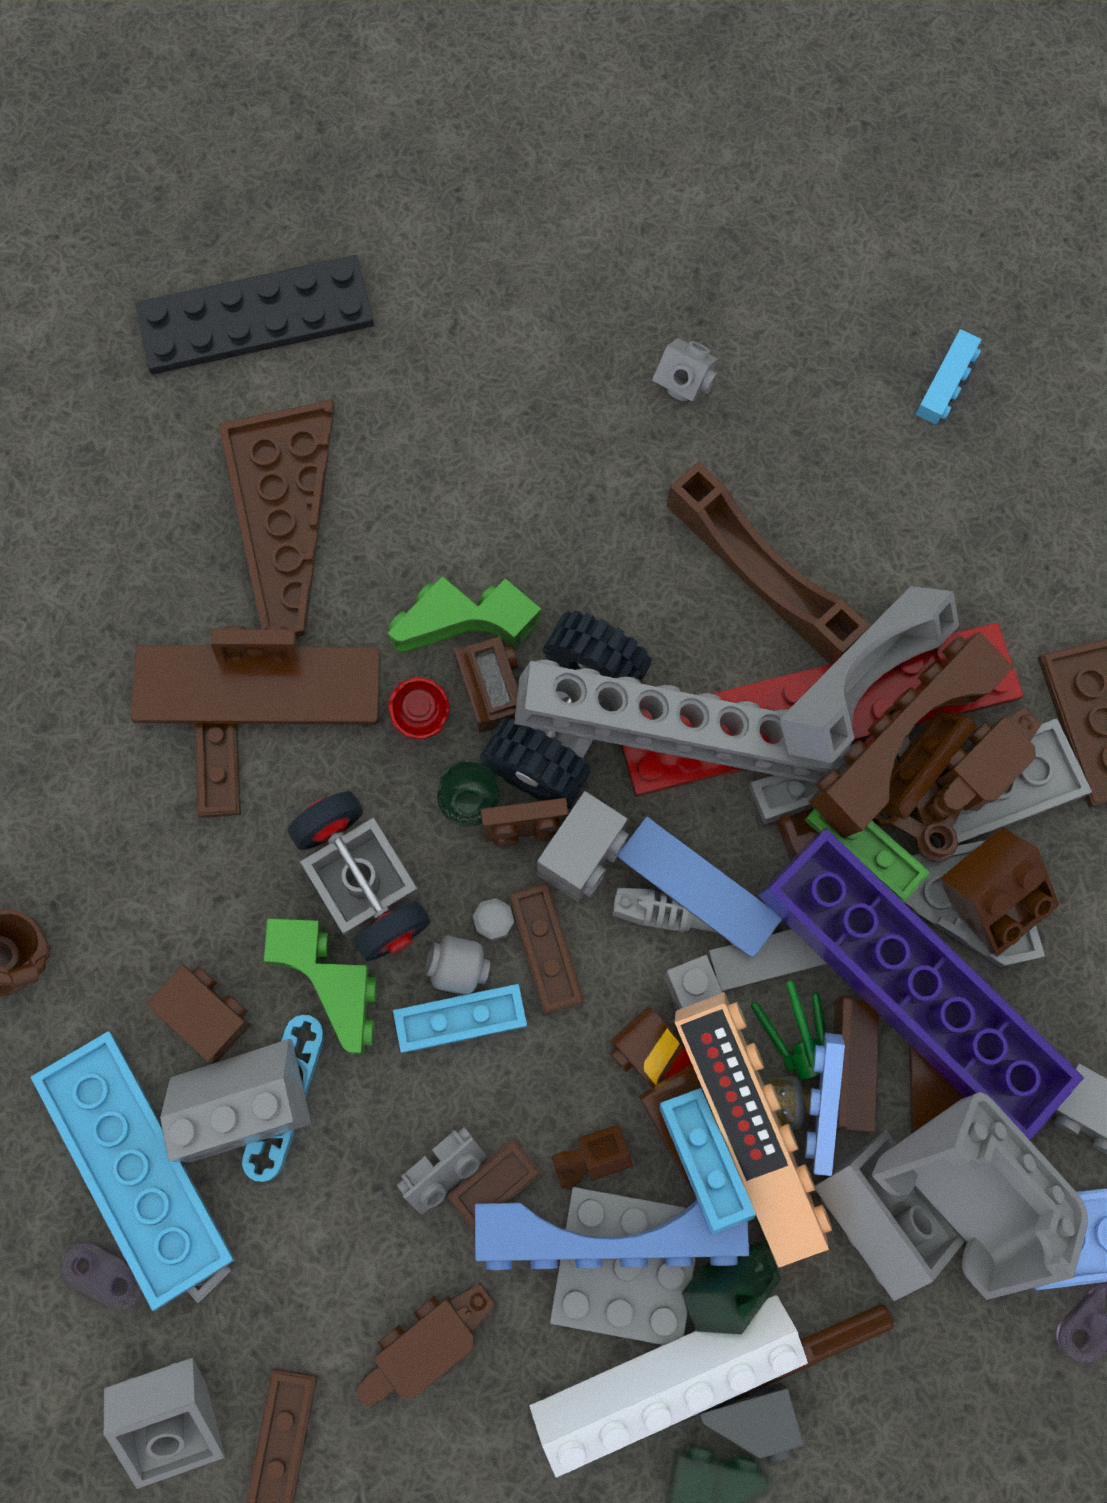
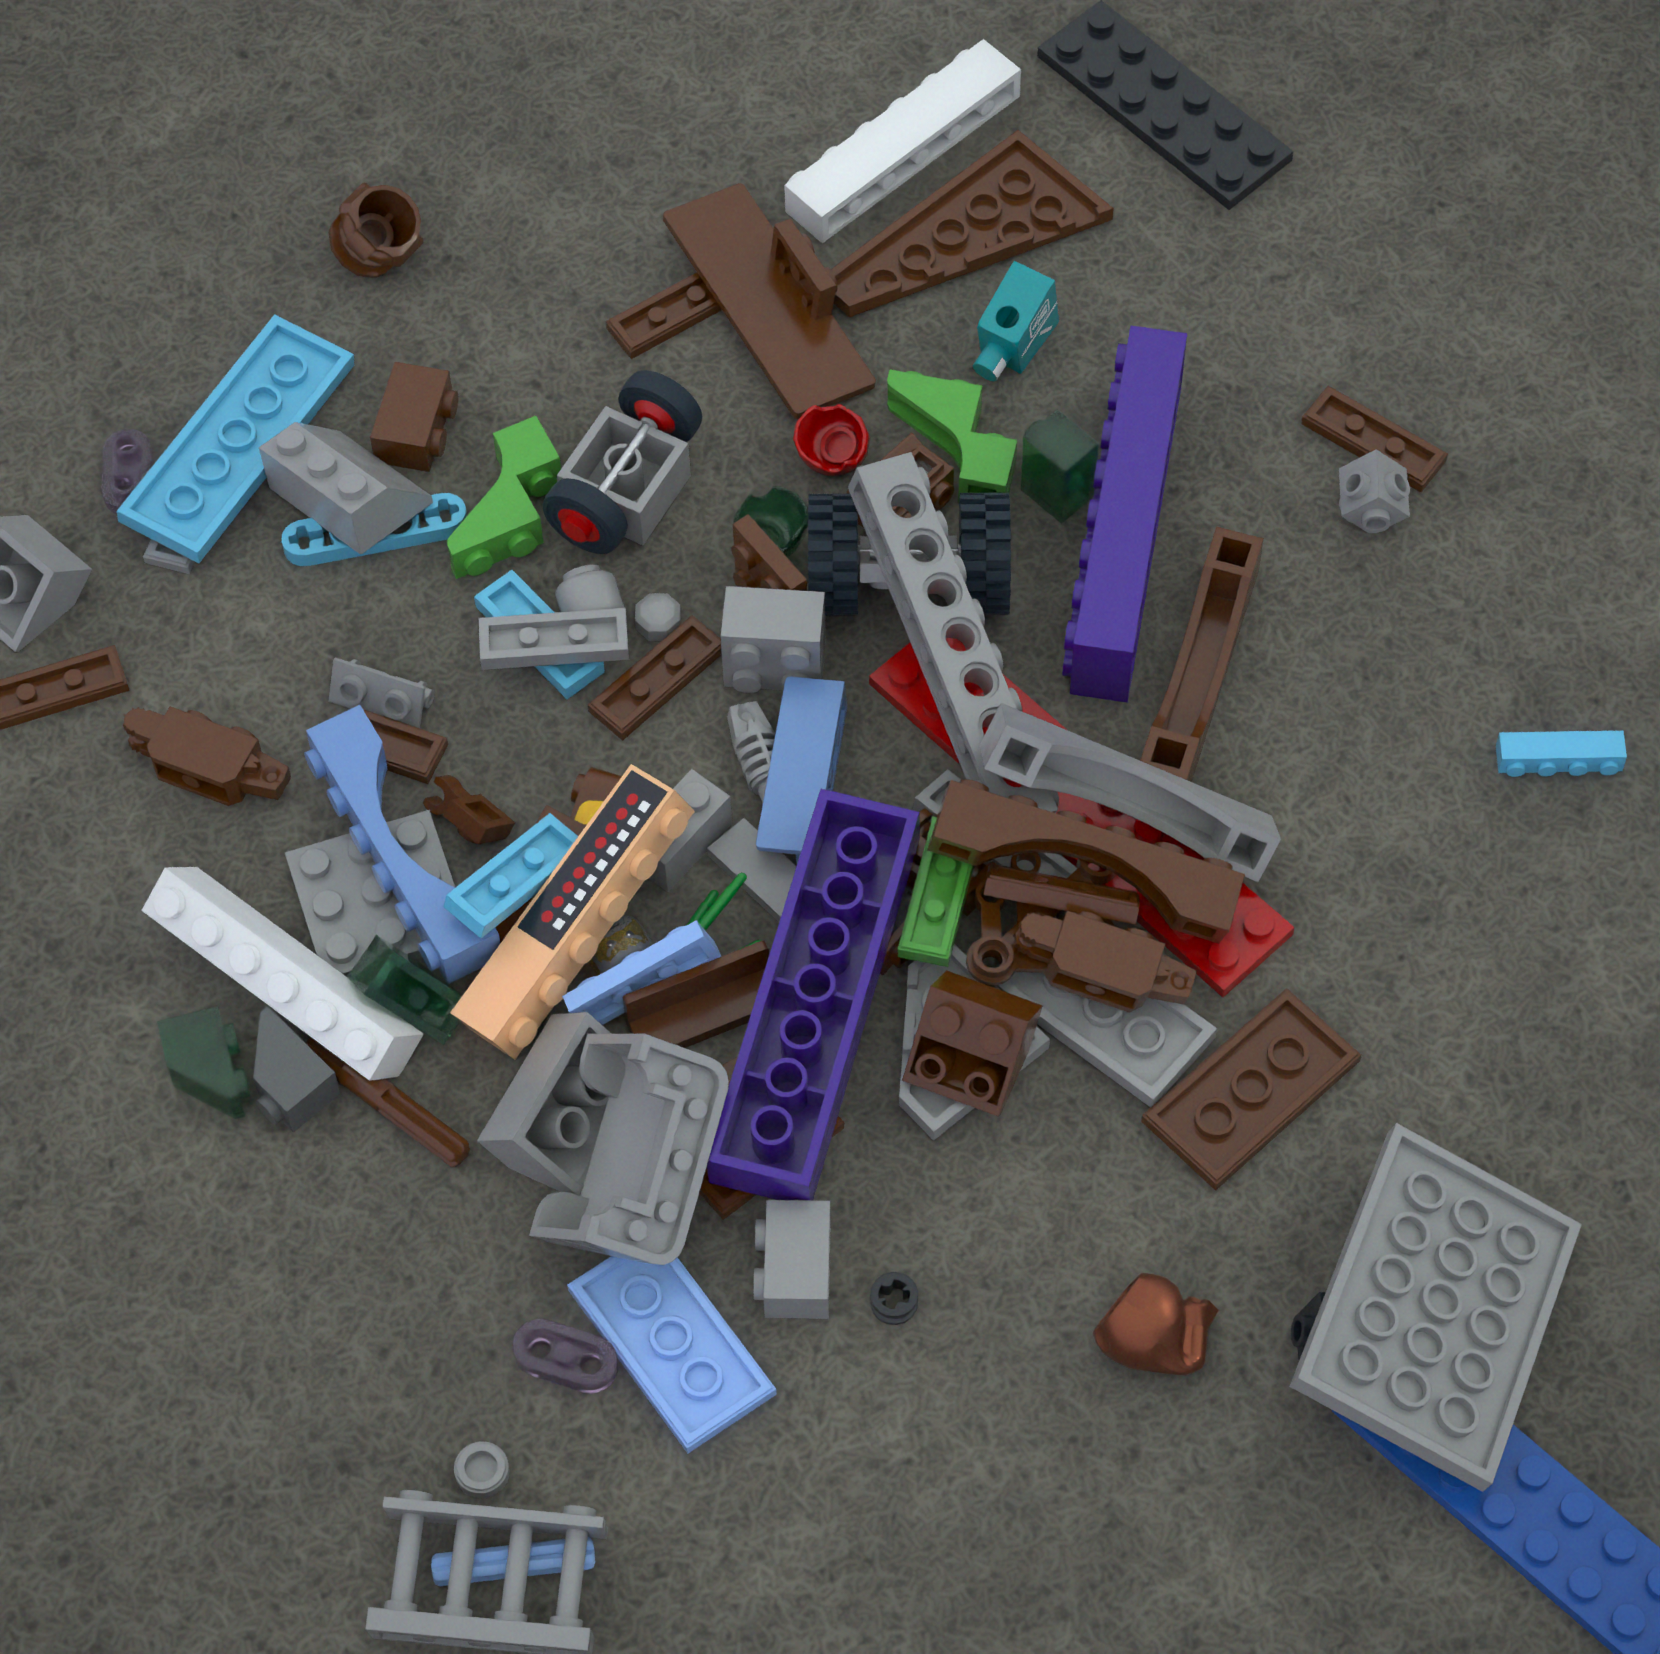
camera: 65 degrees right, 15 degrees down
none -> light grey plate [479,608,629,670]
none -> white brick [784,39,1021,243]
none -> teal torso [973,261,1059,382]
none -> clear green brick [1021,409,1099,524]
none -> dark purple brick [1062,326,1187,703]
none -> reddish brown tile [1301,385,1448,492]

